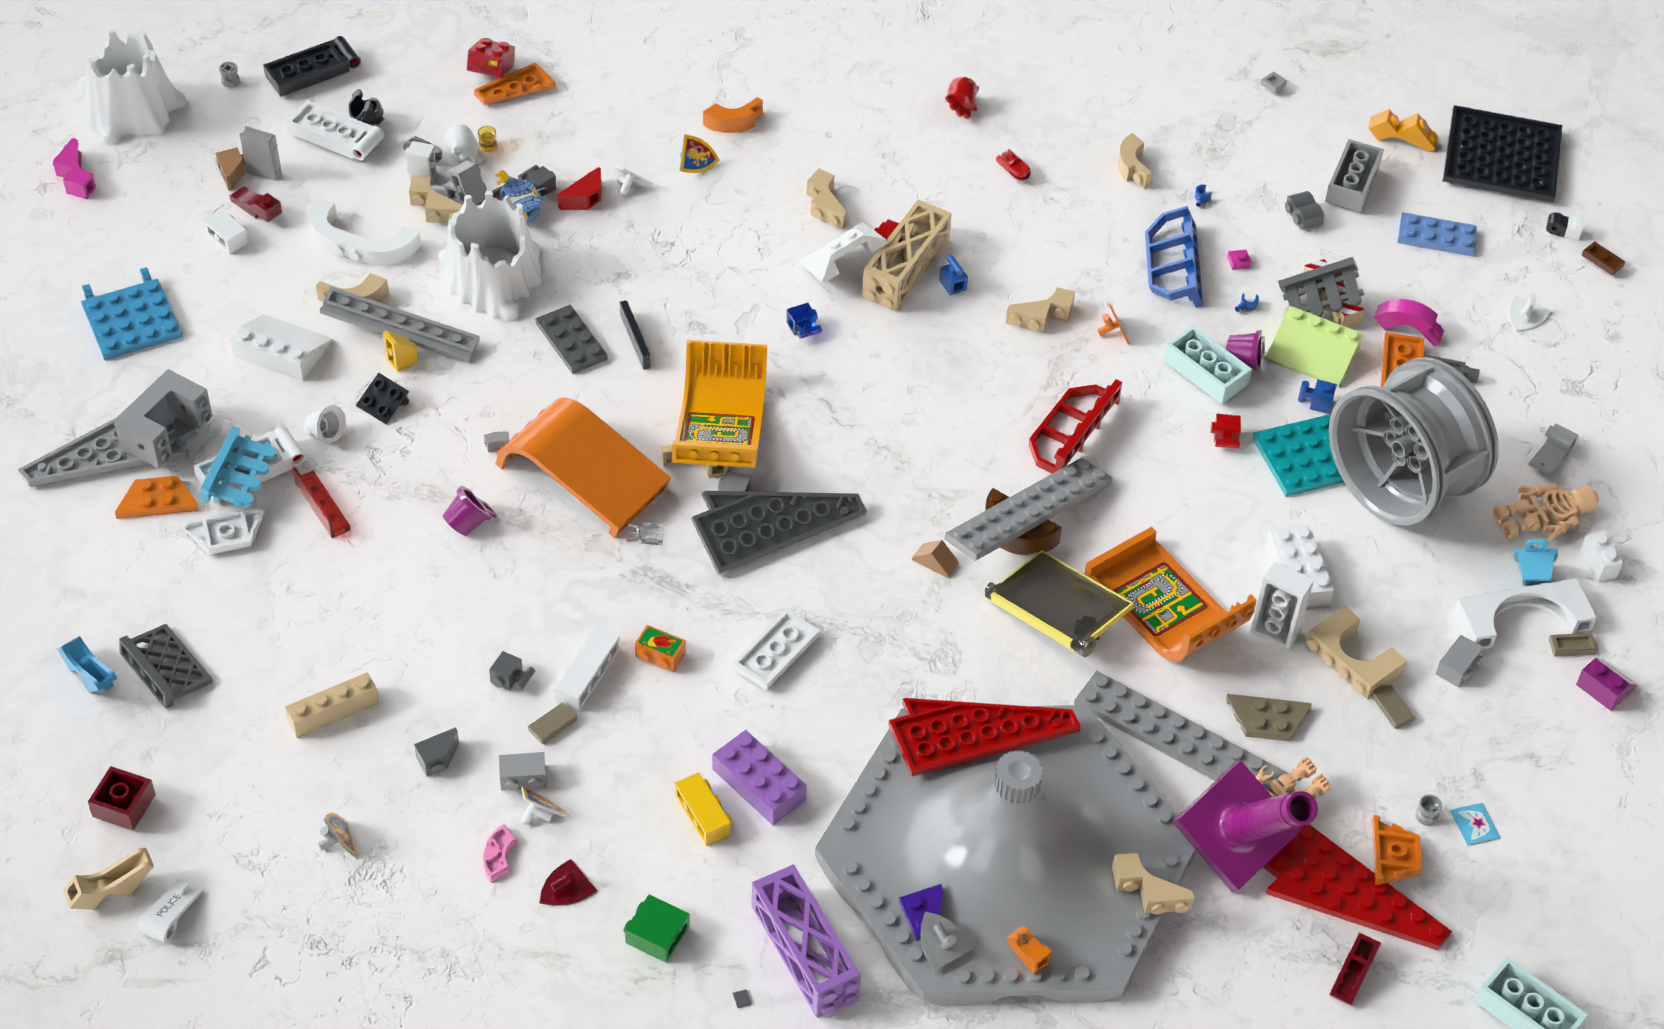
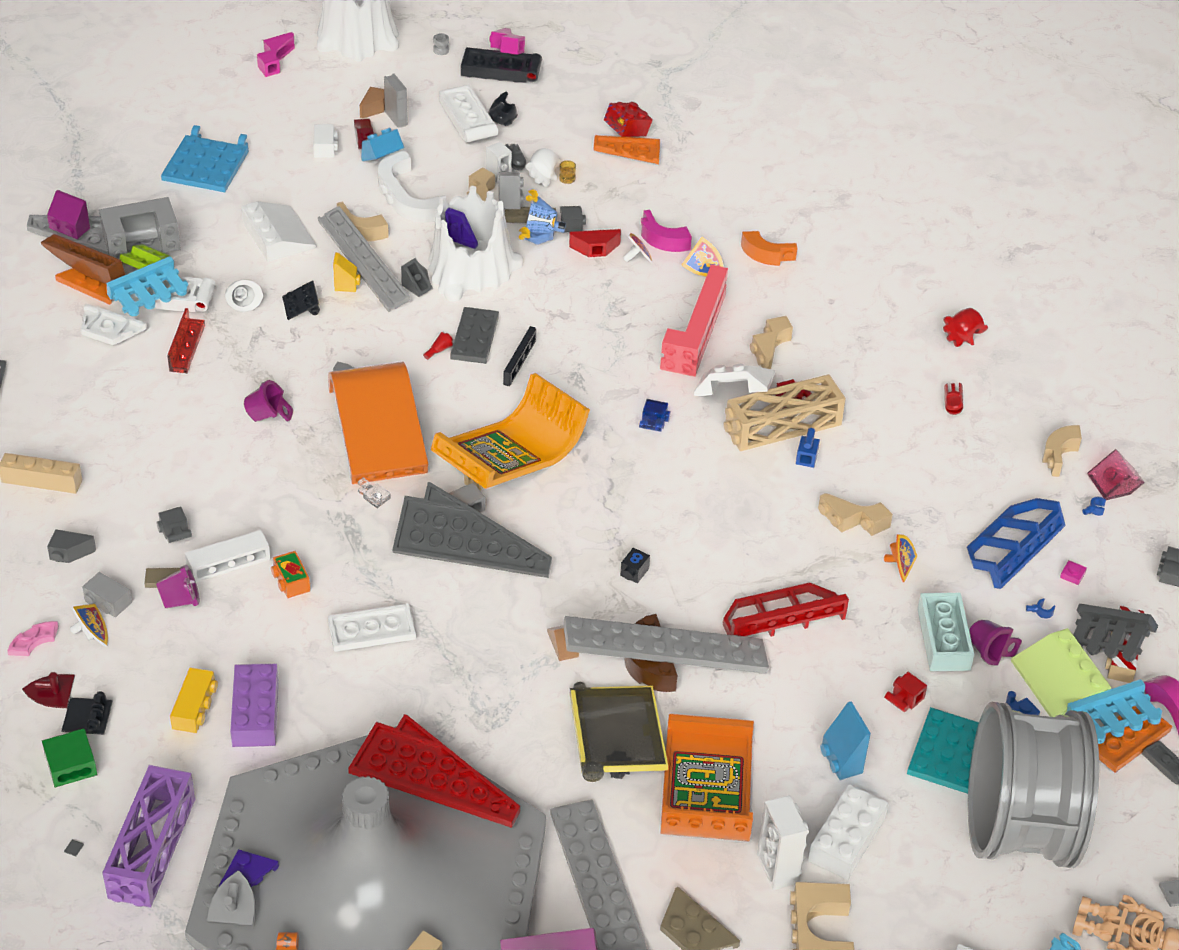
camera: 40 degrees right, 5 degrees down
none -> dark orange slope [41,234,125,284]
none -> magenta slope [47,190,90,240]
none -> black hinge [61,691,113,735]
none -> lime slope [119,244,169,269]
none -> magenta container [156,565,200,608]
none -> dark azure slope [361,127,404,161]
none -> dark grey slope [401,258,433,297]
none -> red cone [423,332,453,360]
none -> dark purple wing [445,208,478,249]
none -> dark pink arch [489,28,525,55]
none -> black brick [620,548,650,584]
none -> dark pink arch [641,210,692,252]
none -> coral brick [660,265,728,377]
none -> dark azure slope [820,701,871,780]
none -> medium azure fence [1067,679,1162,743]
none -> clear pink slope [1087,449,1145,500]

